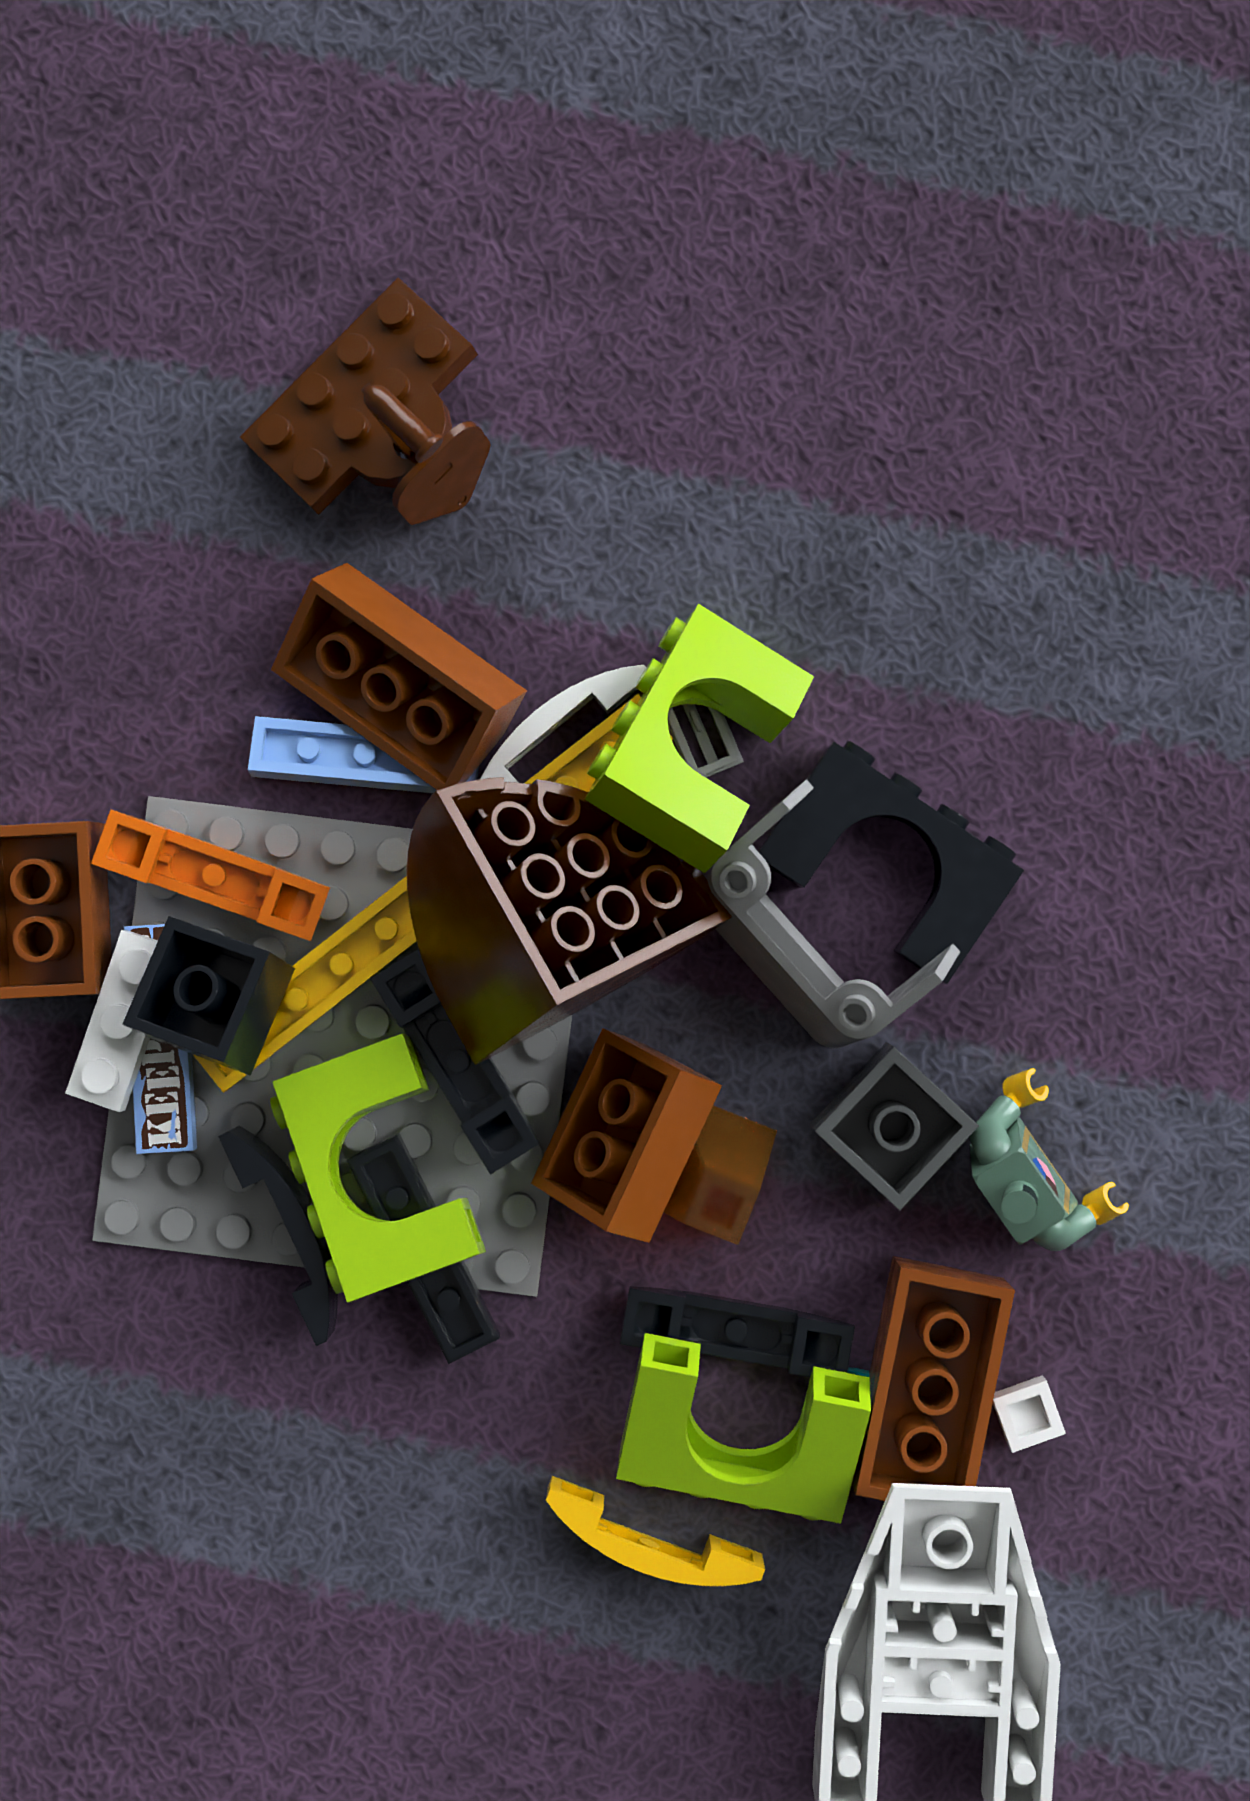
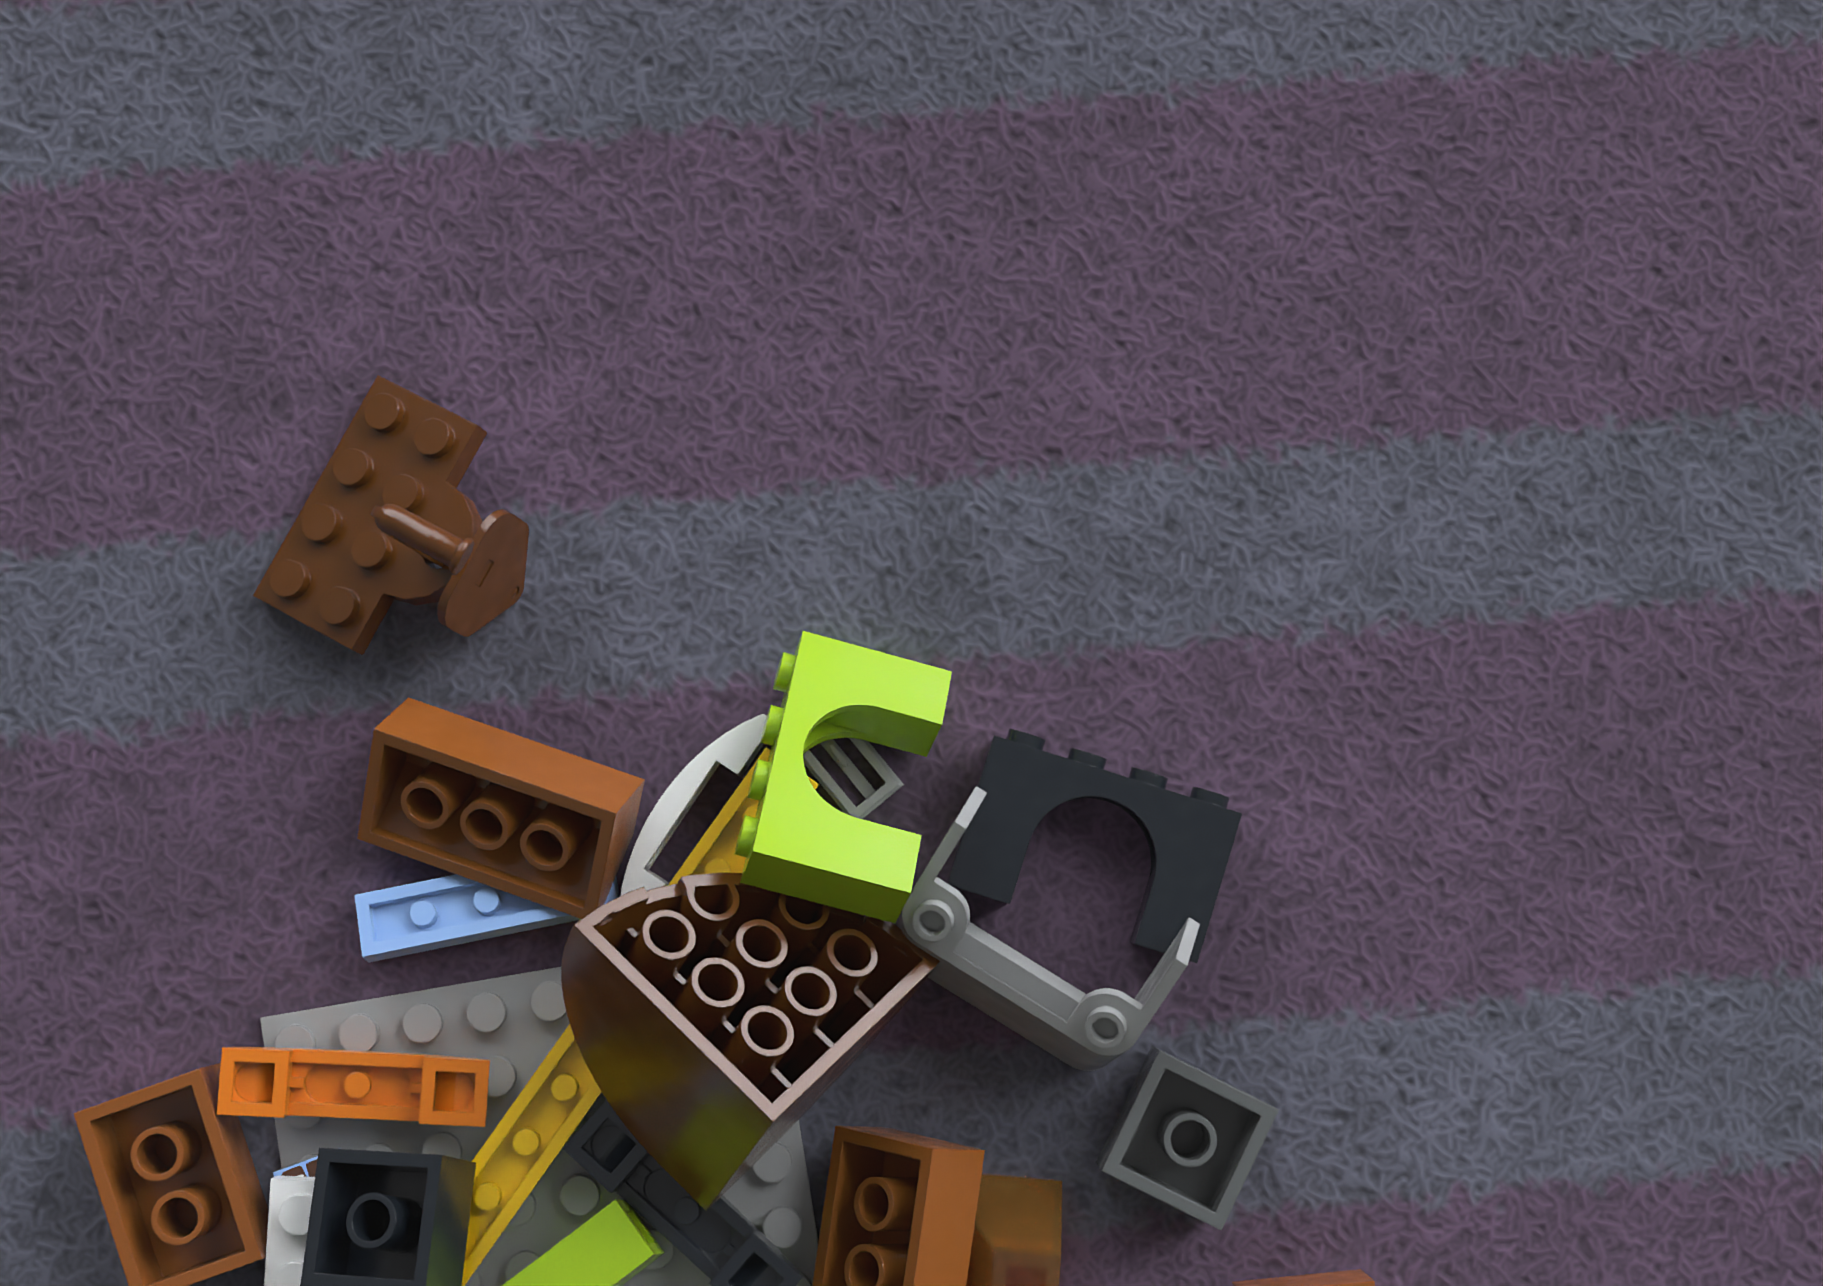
camera: 20 degrees left, 5 degrees down
sand green torso [969,1068,1129,1251] -> none

